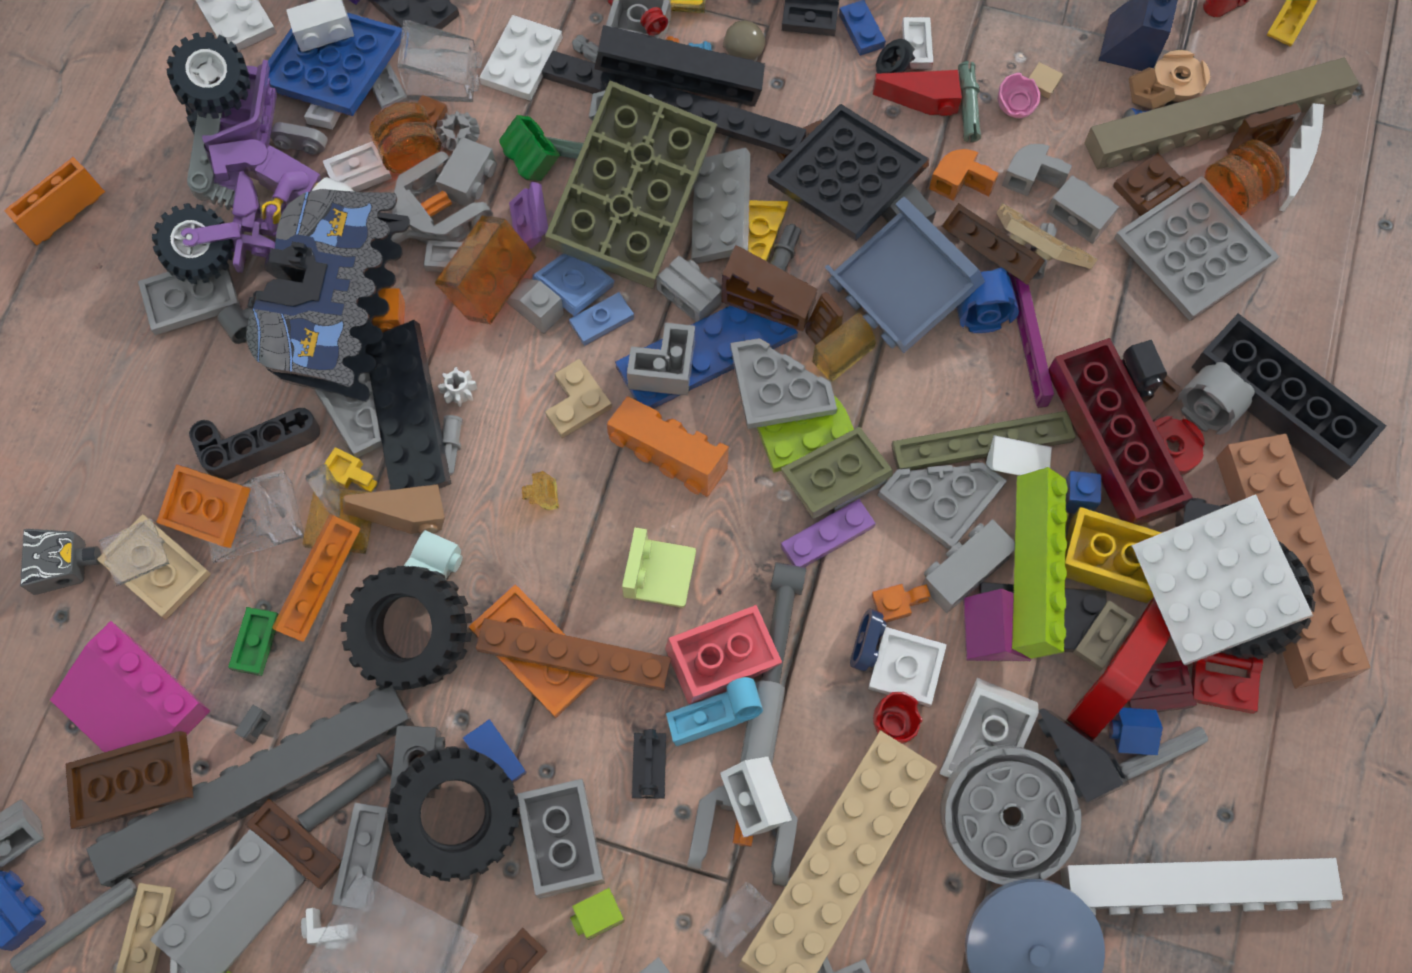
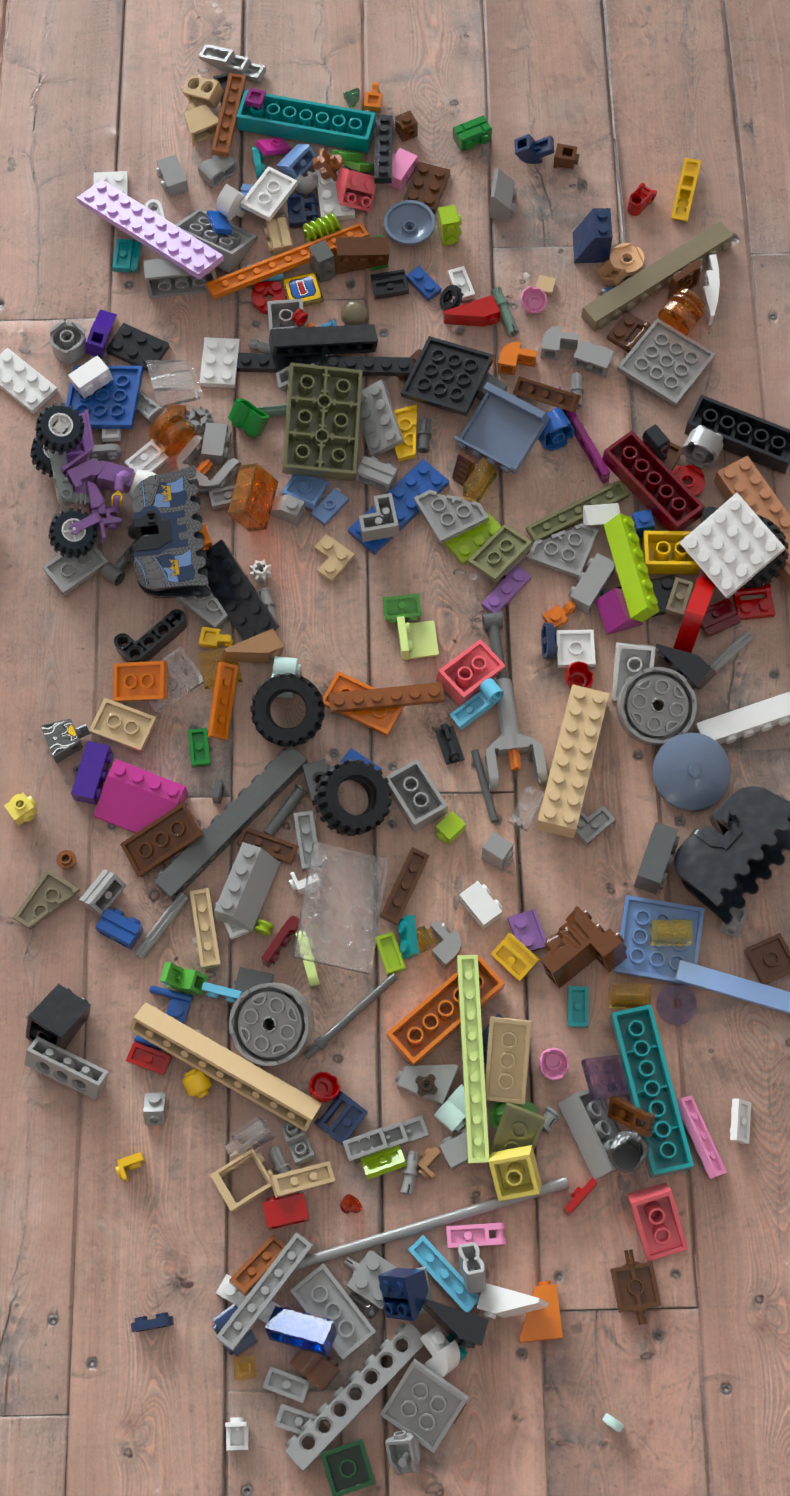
camera: 15 degrees left, 0 degrees up
clear piece [99,518,170,586] -> none
clear slope [305,464,340,518] -> none
medium lavender plate [509,182,548,254] -> none
clear yellow tile [521,471,559,511] -> none
orange wedge [607,396,729,497] -> none
white brick [720,756,792,837] -> none
reddish brown wedge [721,245,818,332] -> none
tan wing [996,203,1098,269] -> none
blue brick [1109,708,1163,755] -> none
none -> dark purple brick [71,741,114,805]
none -> bright green bracket [382,593,422,623]
none -> dark grey bar [471,749,498,823]

